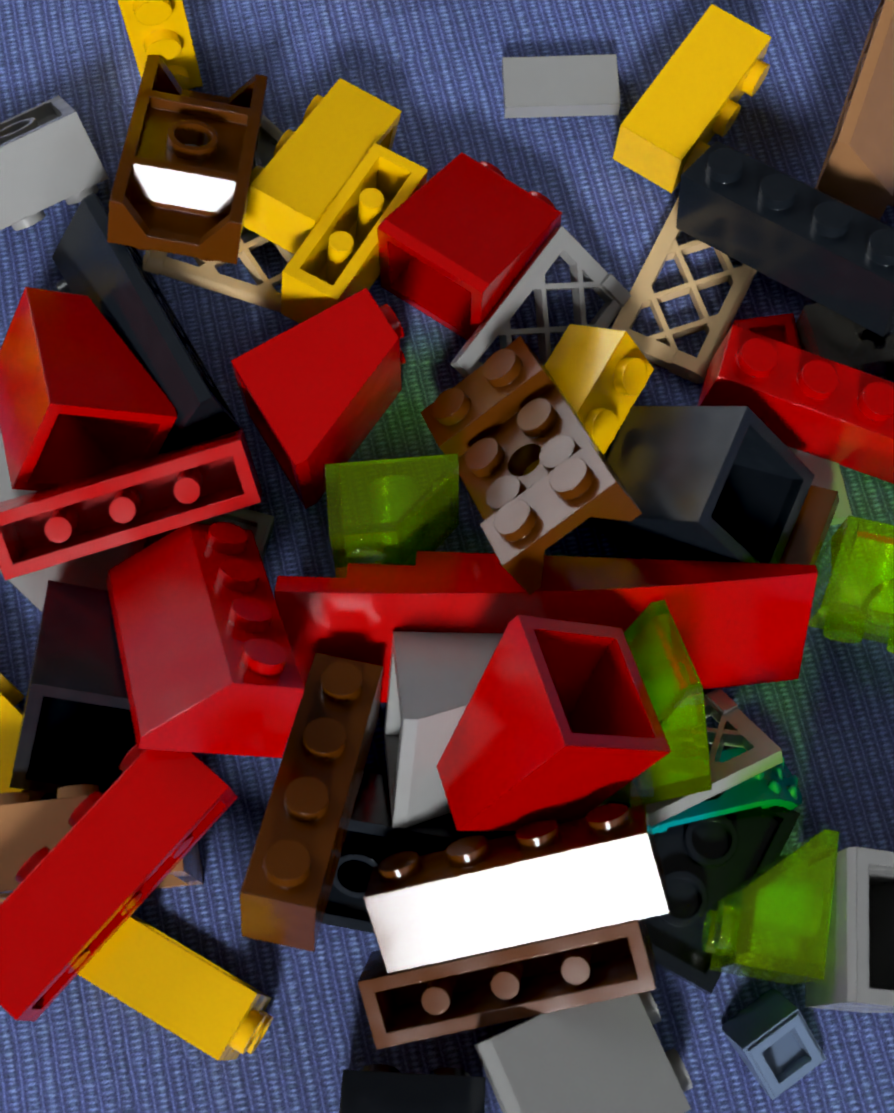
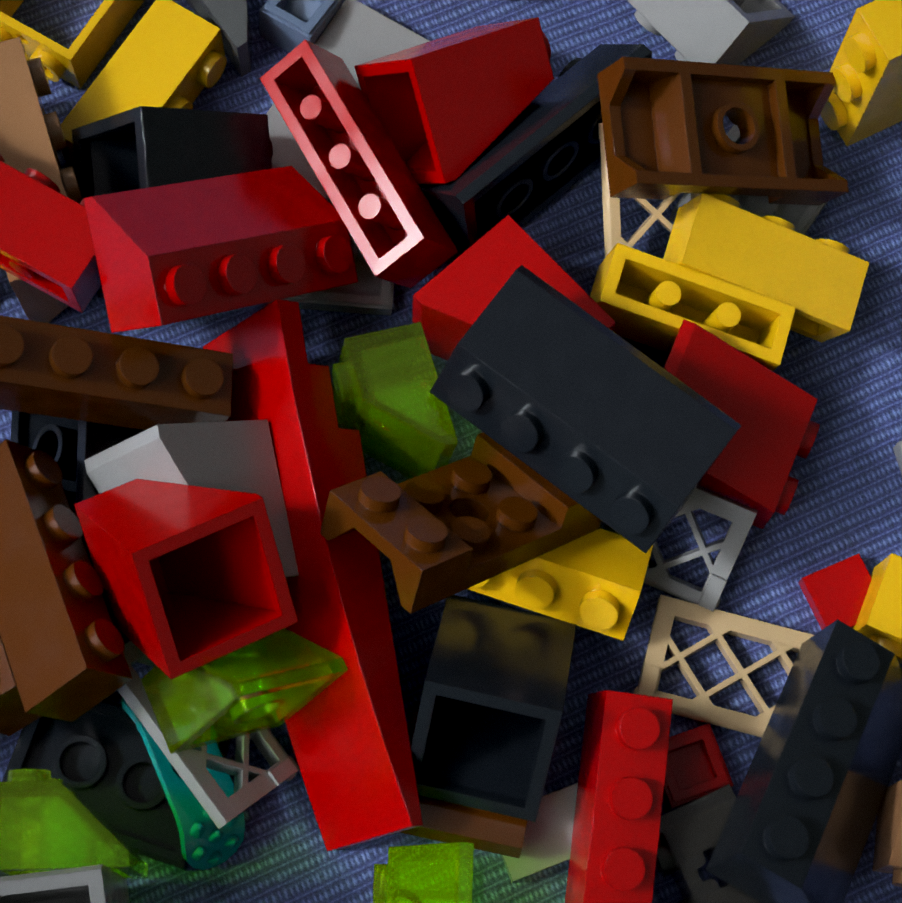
camera: 75 degrees right, 0 degrees up
none -> black slope [430,265,741,553]
none -> red tile [798,553,872,630]

